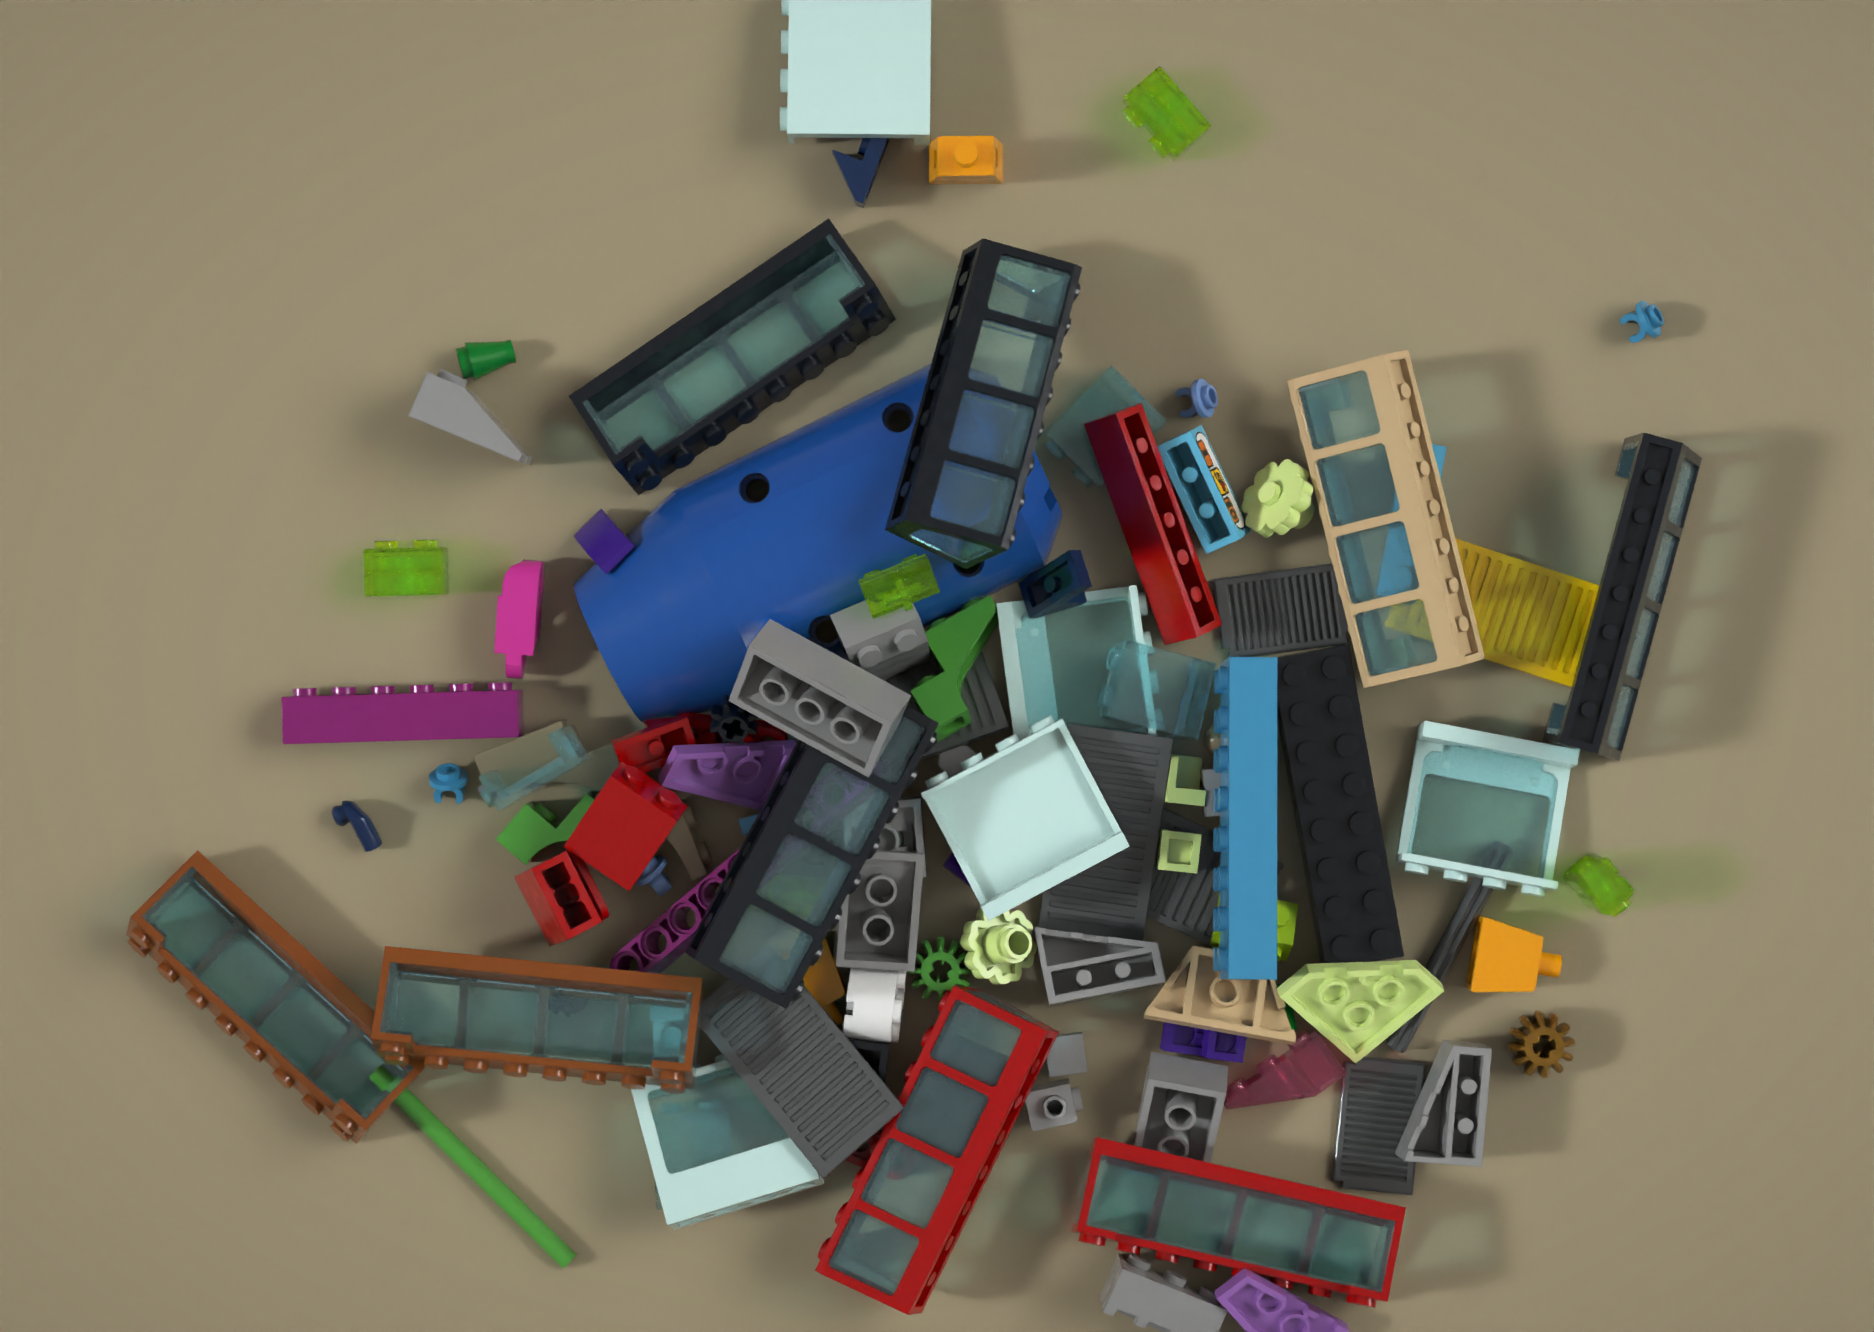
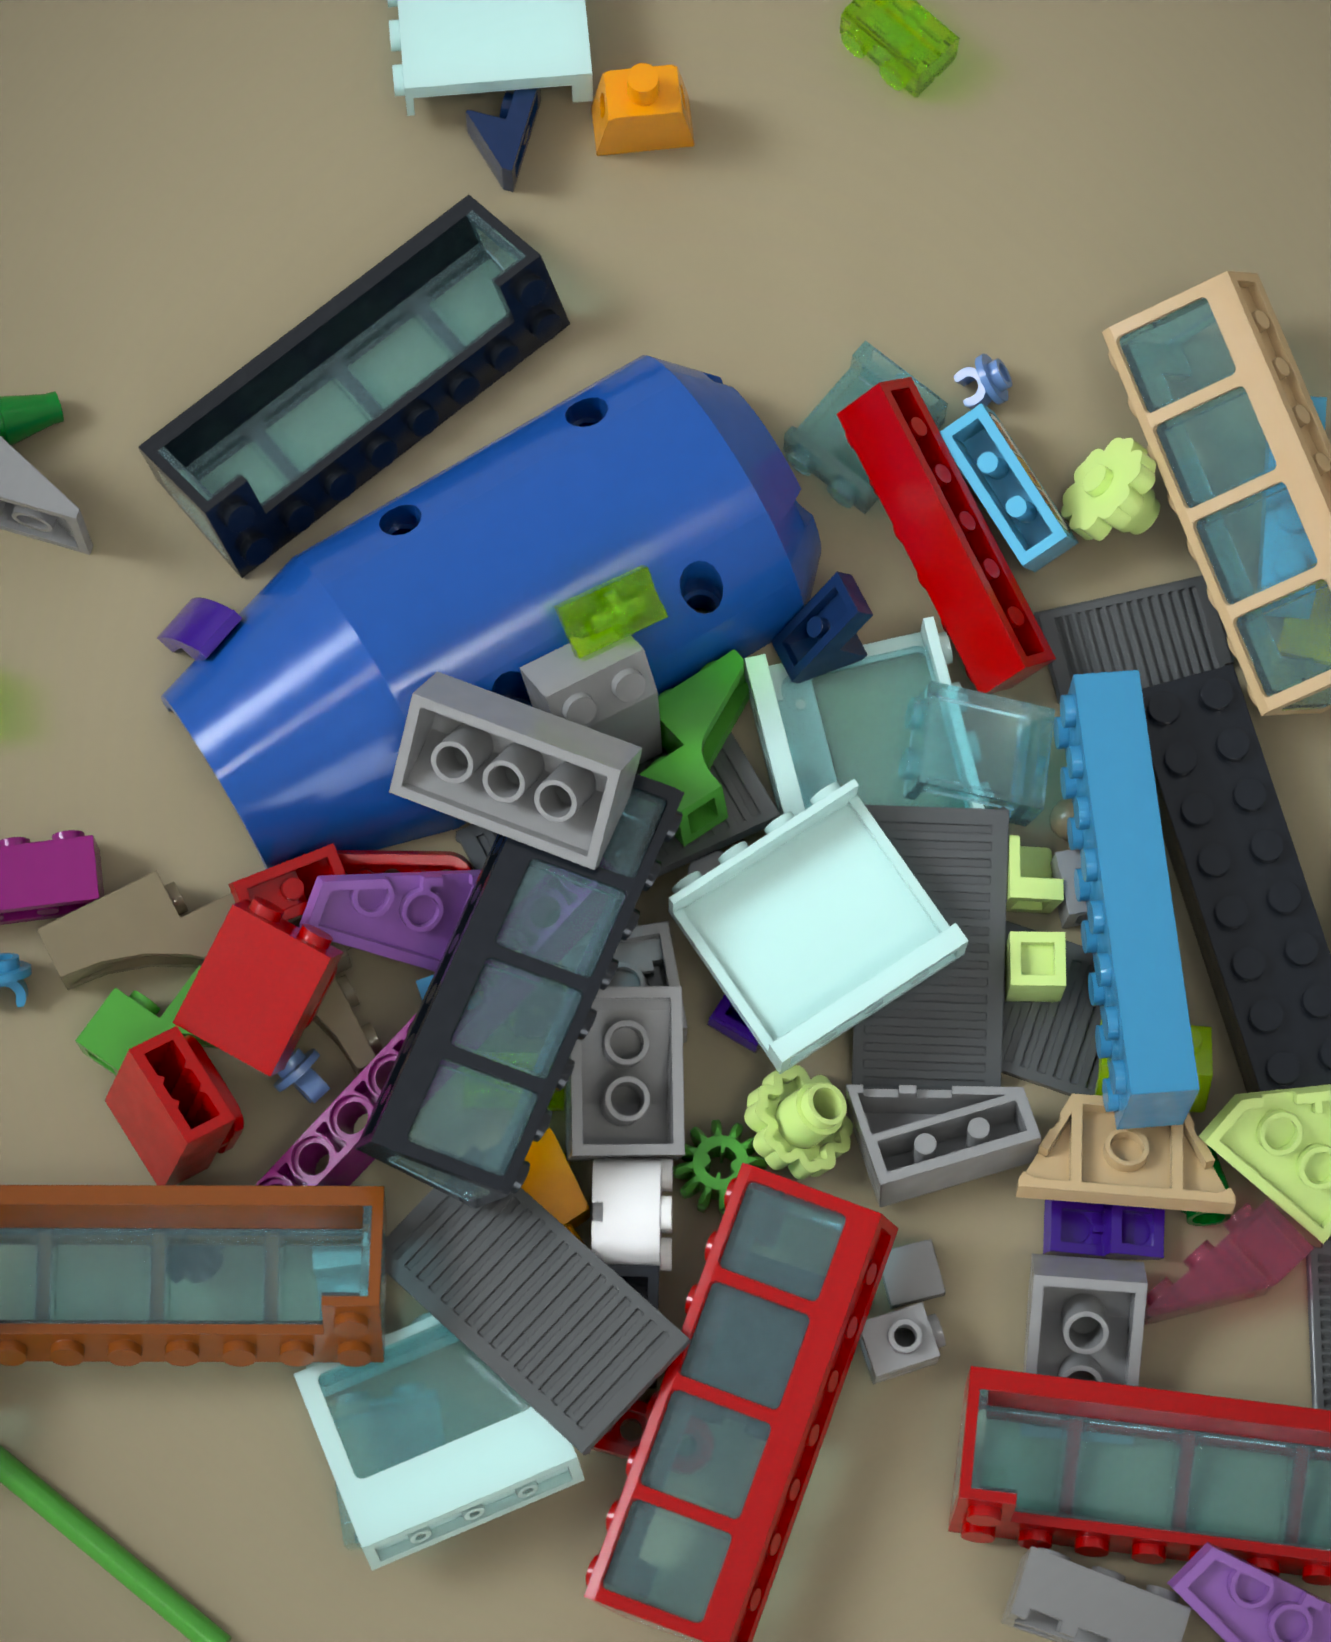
camera: 10 degrees left, 15 degrees down
clear light blue panel [478,725,590,811] -> none
dark pink piece [494,559,545,679] -> none
black gear [710,695,757,745] -> none
window [885,238,1082,569] -> none

